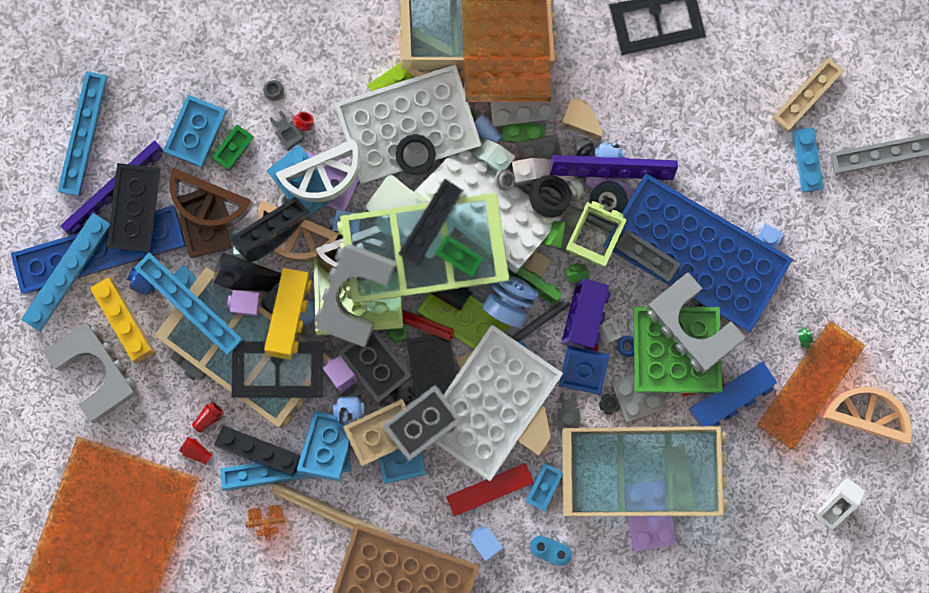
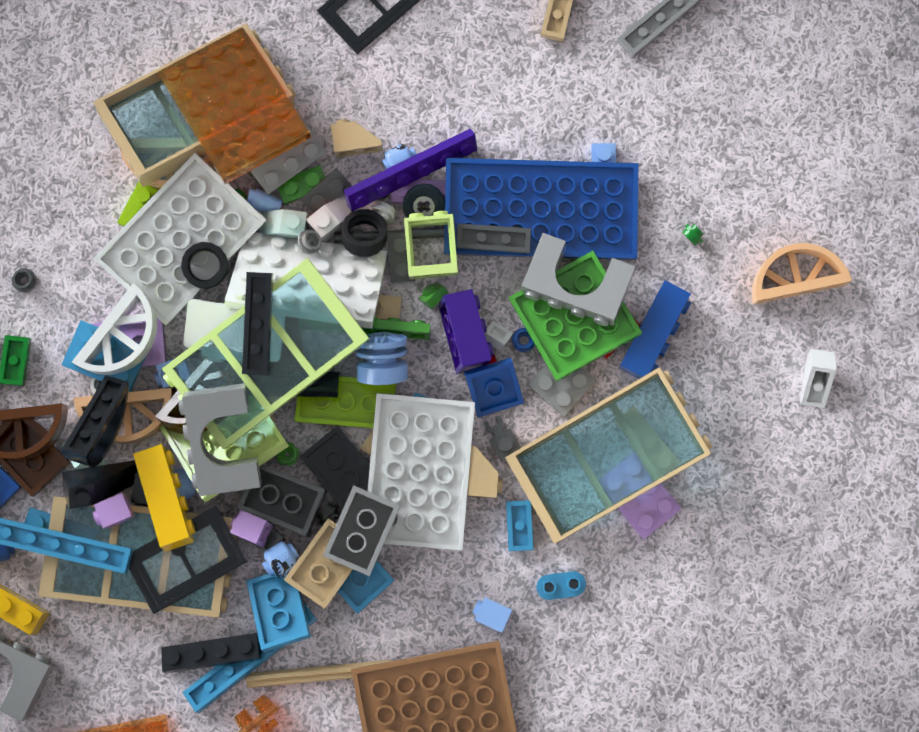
camera: 30 degrees left, 0 degrees up
dark grey plate [170,351,206,381] -> none
red cone [179,437,213,465] -> none
red cone [192,402,224,433] -> none
dark grey plate [270,111,304,151] -> none
red plate [293,111,314,131] -> none
red axle [402,309,454,341] -> none
green plate [435,235,484,277] -> none
red tile [446,463,534,516] -> none
dark grey bar [511,298,571,342] -> none
bright green piece [541,221,565,248] -> none
dark grey plate [573,138,594,156] -> none
pearl dark grey plate [599,394,620,415] -> none
clear orange plate [757,321,866,450] -> none
dark azure plate [792,128,824,192] -> none

